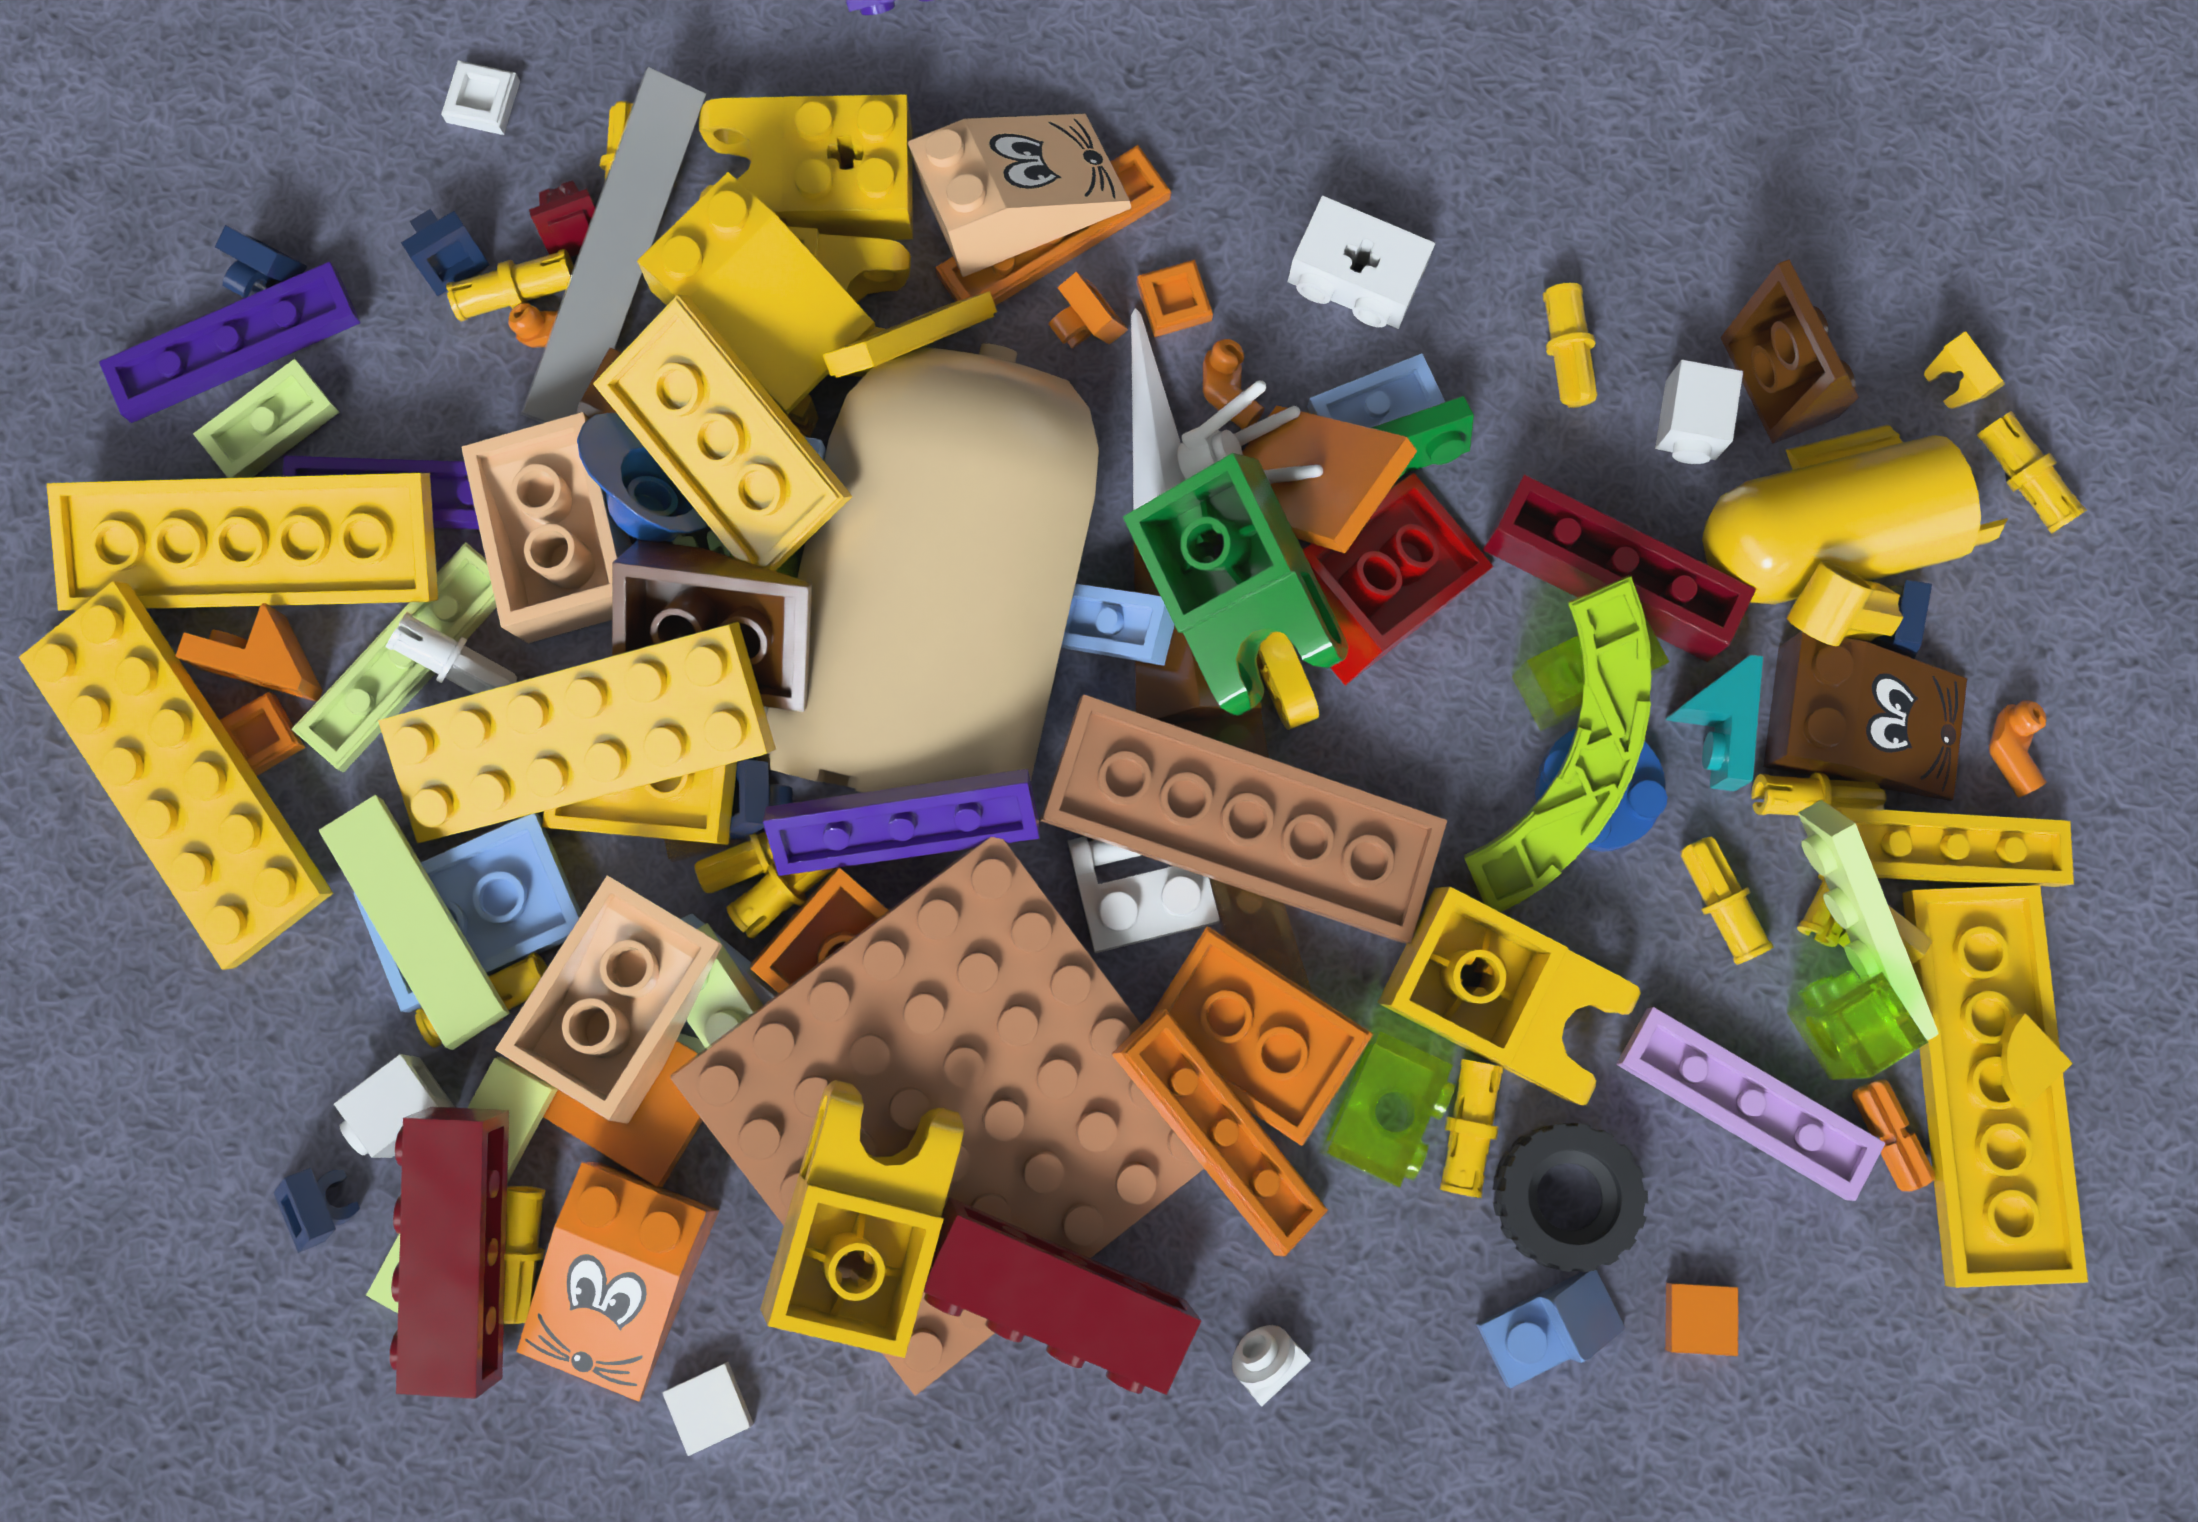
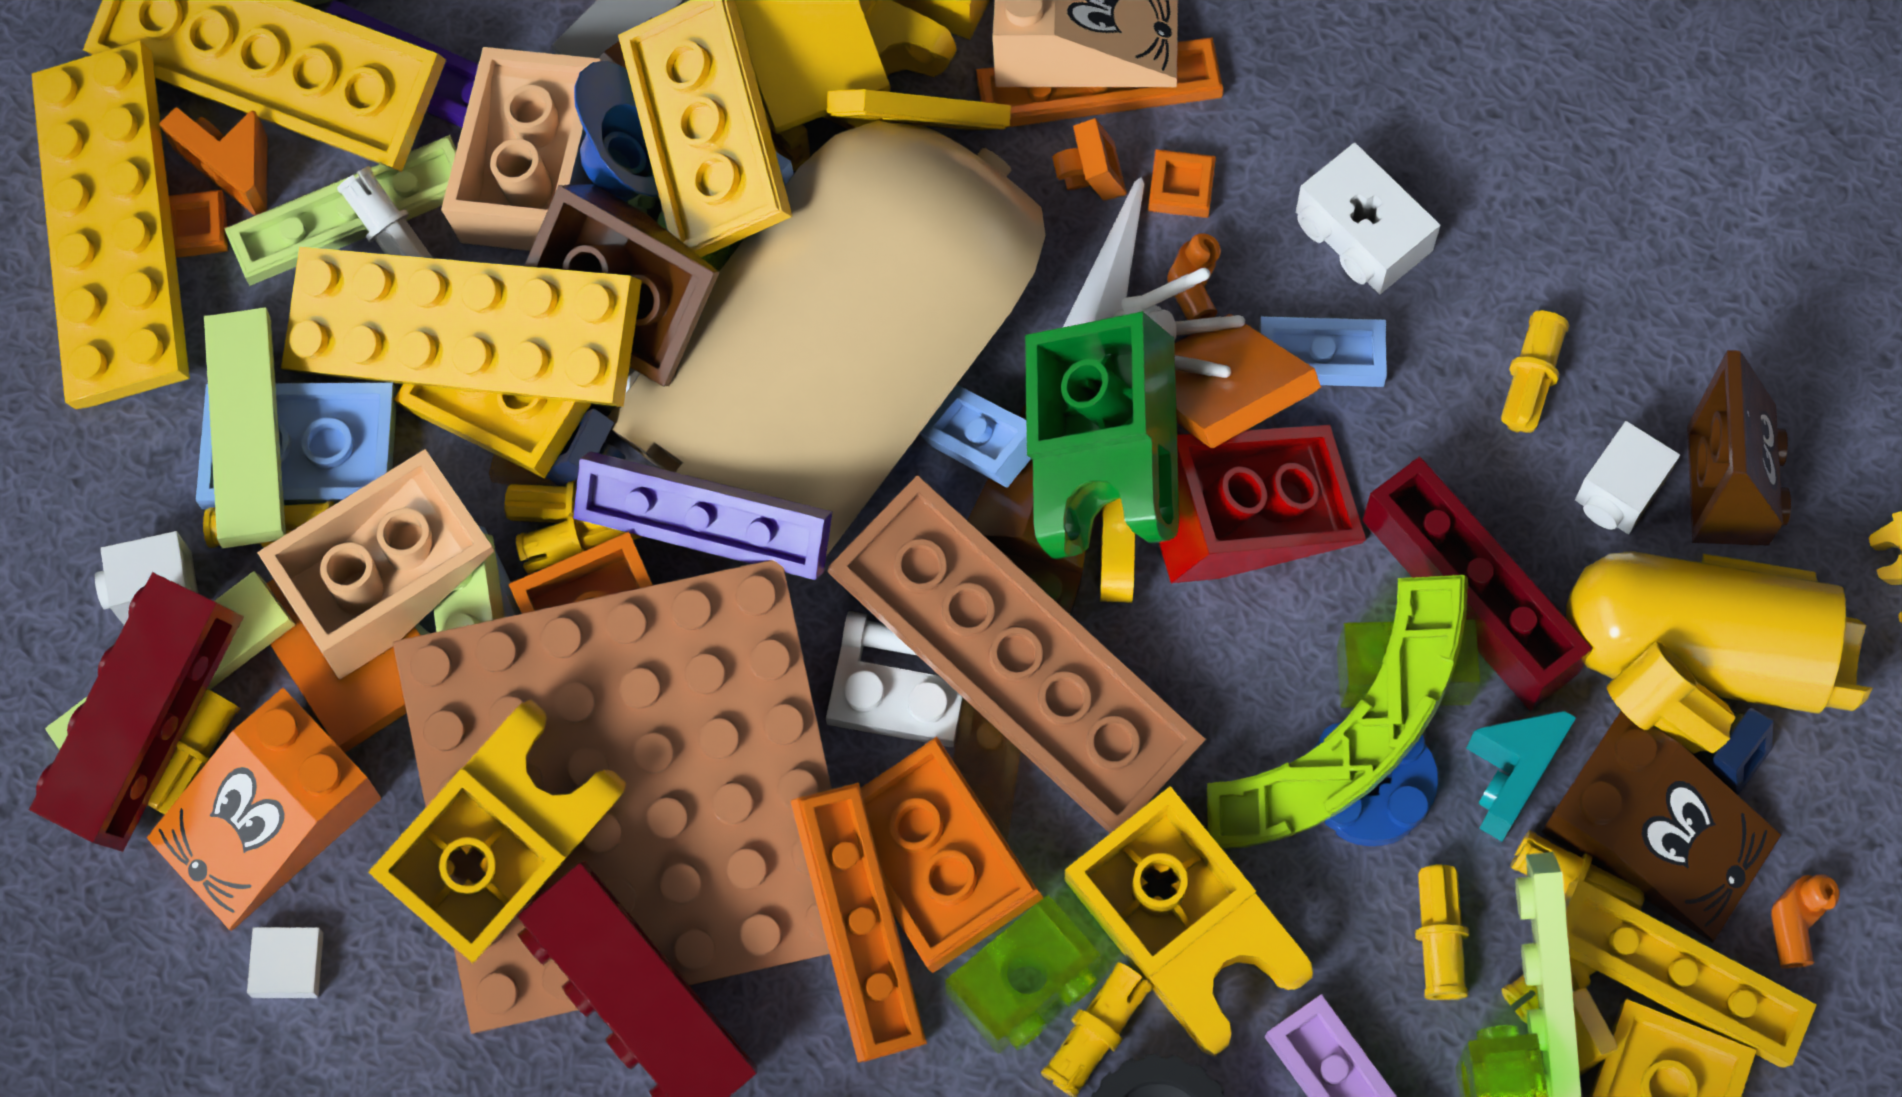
camera: 30 degrees right, 10 degrees down
dark blue tile [273,1167,360,1253] -> none
green plate [1371,396,1474,479] -> none

